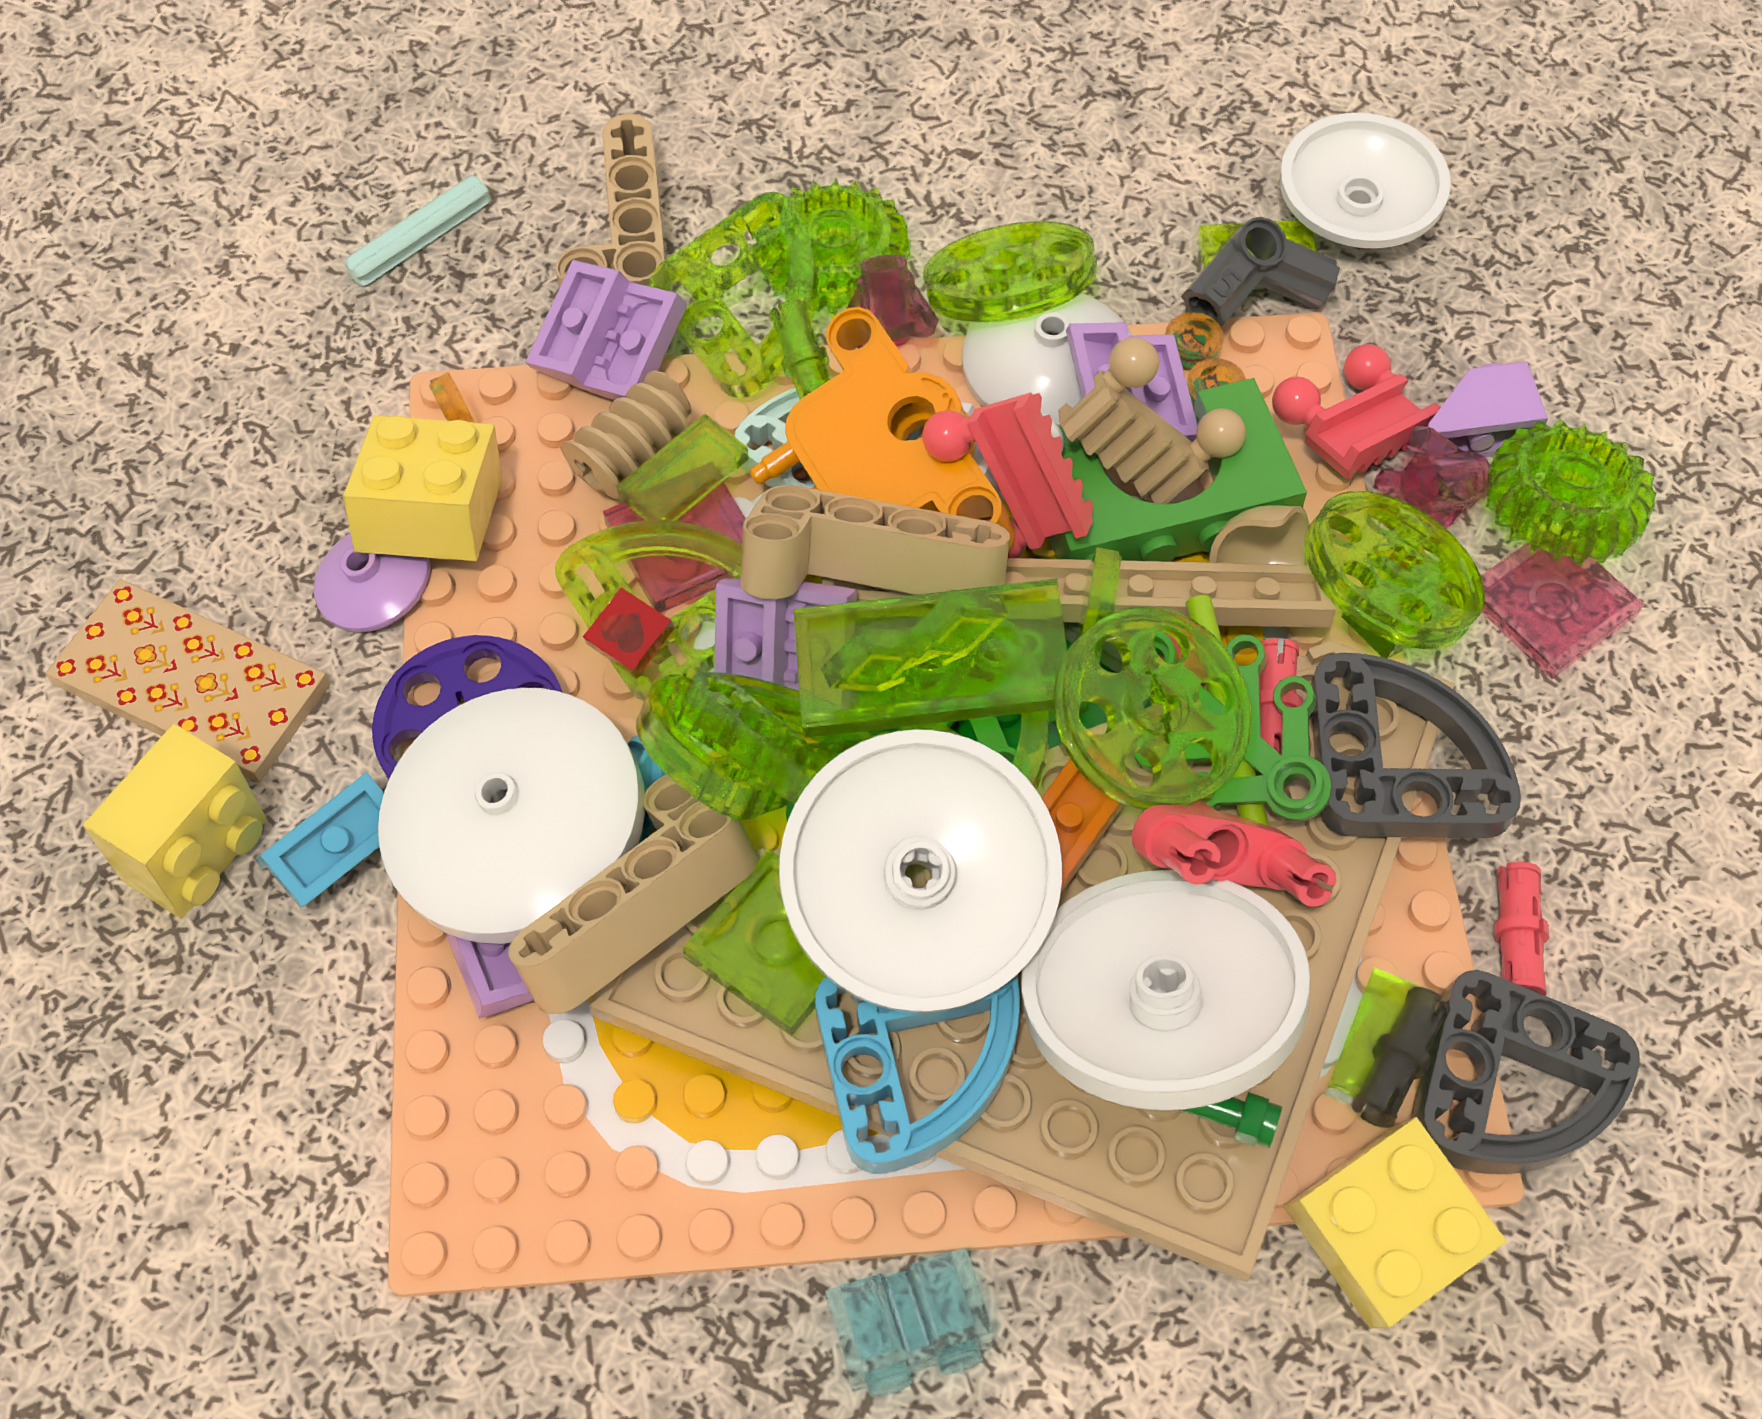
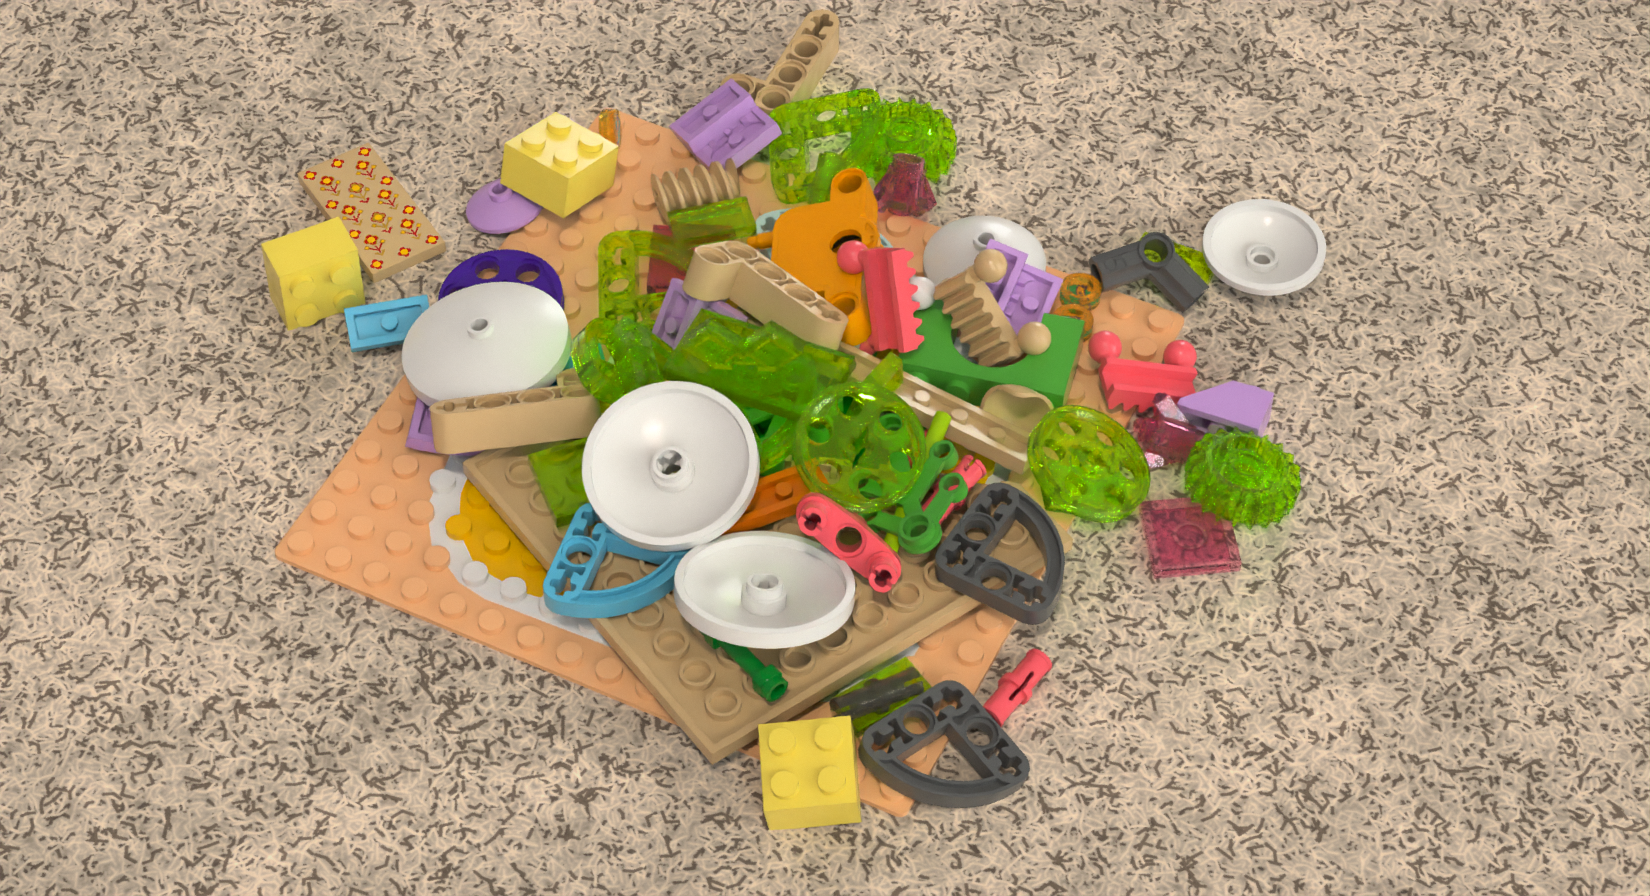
camera: 30 degrees right, 10 degrees down
light aqua axle [344,175,490,287] -> none
tile [583,587,675,678] -> none
clear light blue brick [825,1248,994,1397] -> none
clear neon green wedge [923,221,1098,322] -> none

